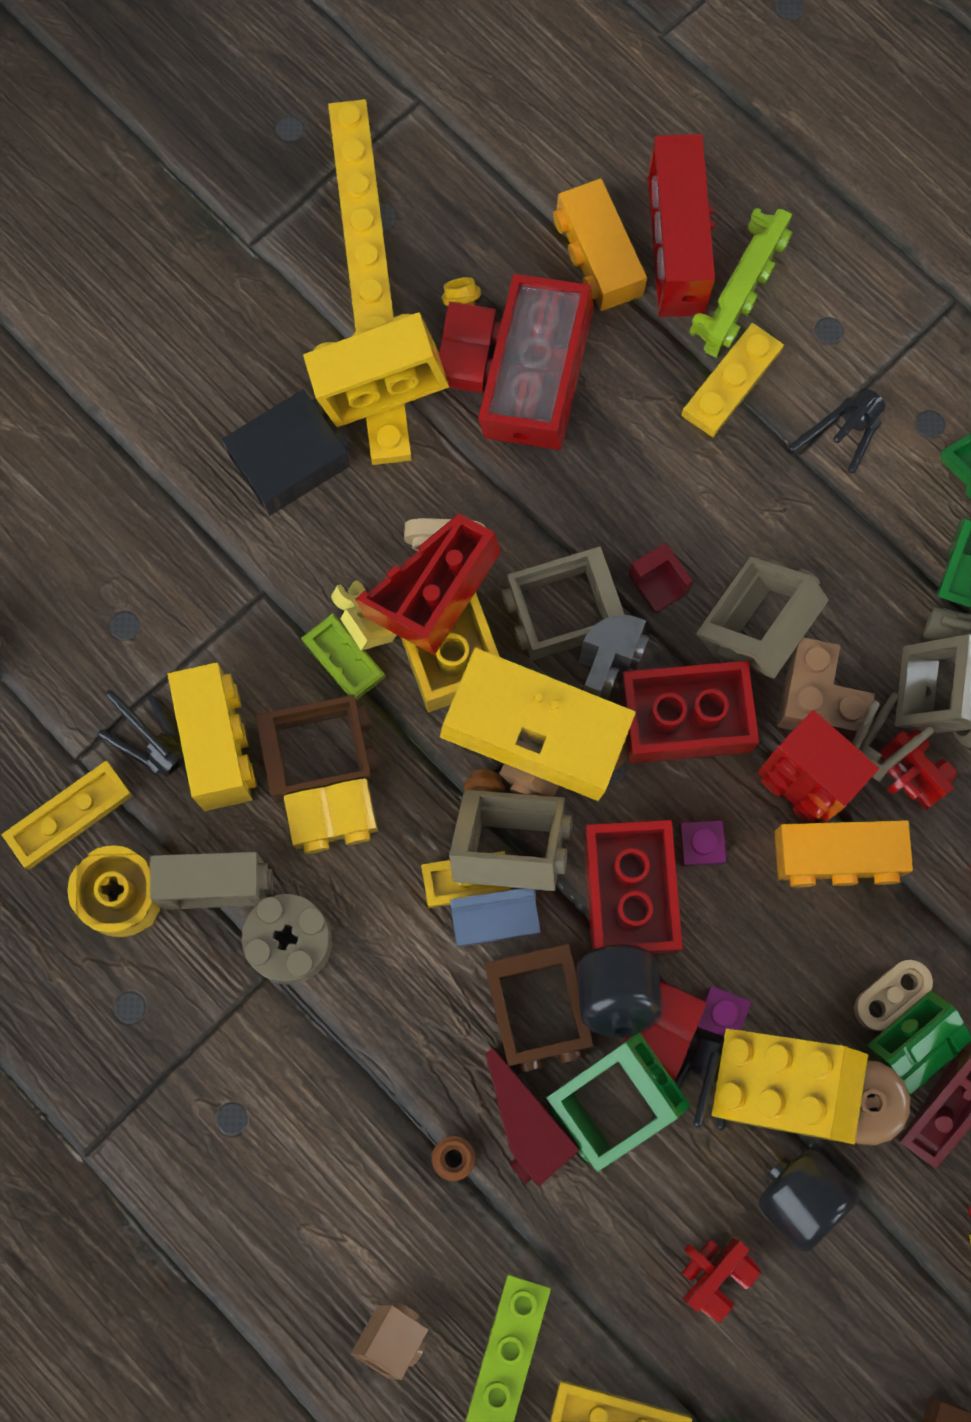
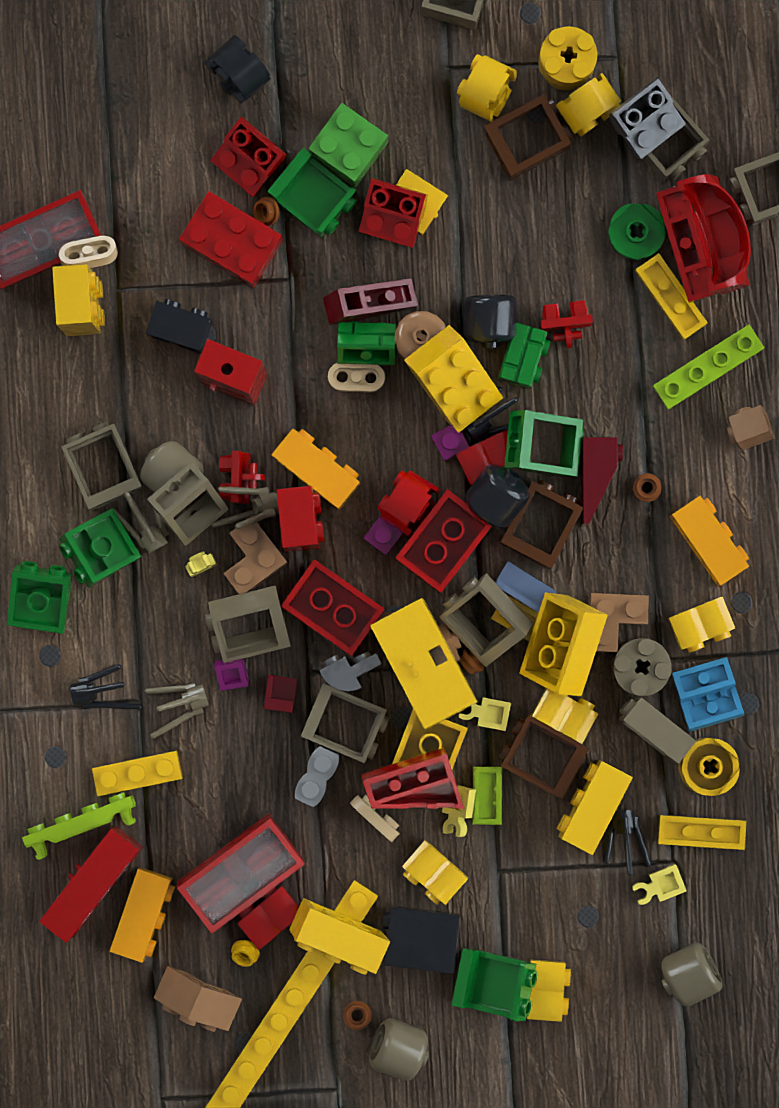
camera: 135 degrees left, 10 degrees up
none -> dark tan plant [144,683,209,739]
none -> medium nougat brick [154,966,242,1032]
none -> light yellow plate [185,551,218,577]
none -> magenta plate [214,659,249,691]
none -> light grey brick [295,746,339,807]
none -> dark orange plate [343,1001,372,1030]
none -> dark tan head [369,1018,429,1081]
none -> red brick [377,470,441,537]
none -> yellow brick [402,840,468,905]
none -> green panel [451,948,538,1022]
none -> light yellow plate [458,697,511,731]
none -> green brick [498,323,551,389]
none -> yellow brick [519,592,608,696]
none -> yellow brick [527,959,571,1022]
none -> medium nougat brick [588,593,649,653]
none -> light yellow plate [632,864,687,905]
none -> yellow brick [668,597,735,653]
none -> light orange brick [669,495,749,587]
none -> dark azure slope [672,657,744,732]

